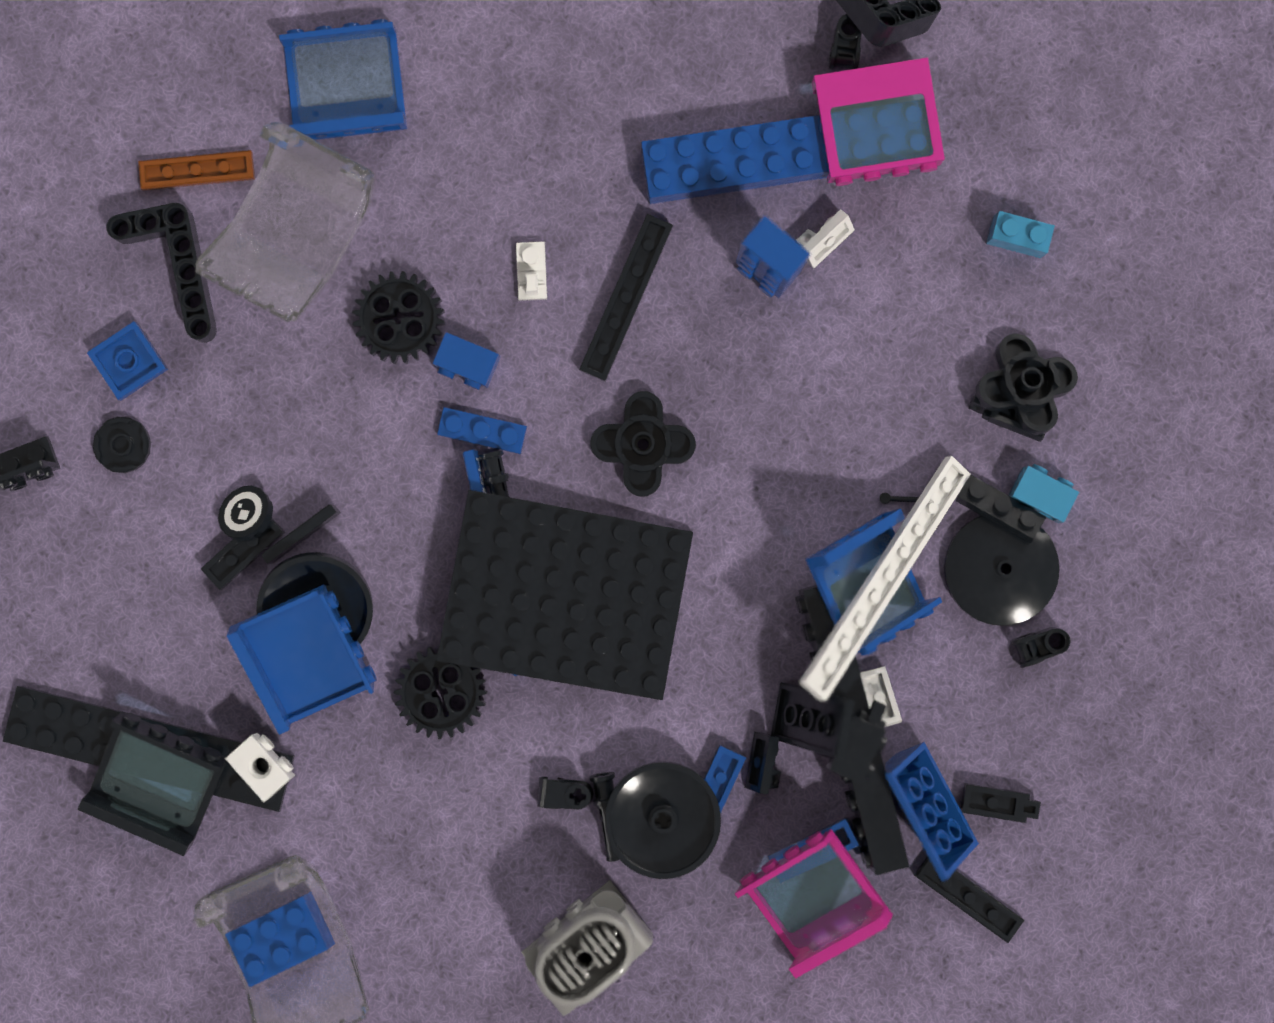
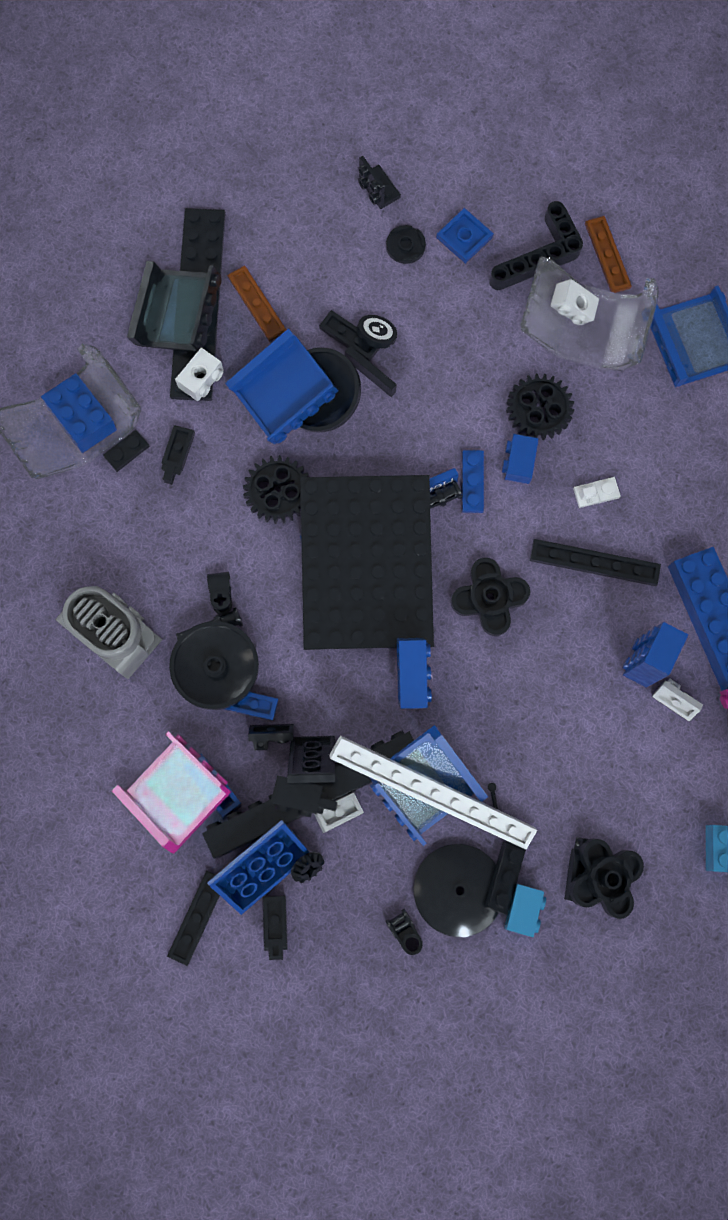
camera: 75 degrees right, 10 degrees down
none -> black plate [103,429,150,472]
none -> black hinge [161,425,195,485]
none -> dark orange tile [227,266,286,342]
none -> black gear [291,852,325,883]
none -> blue brick [397,638,432,709]
none -> white brick [551,279,599,325]

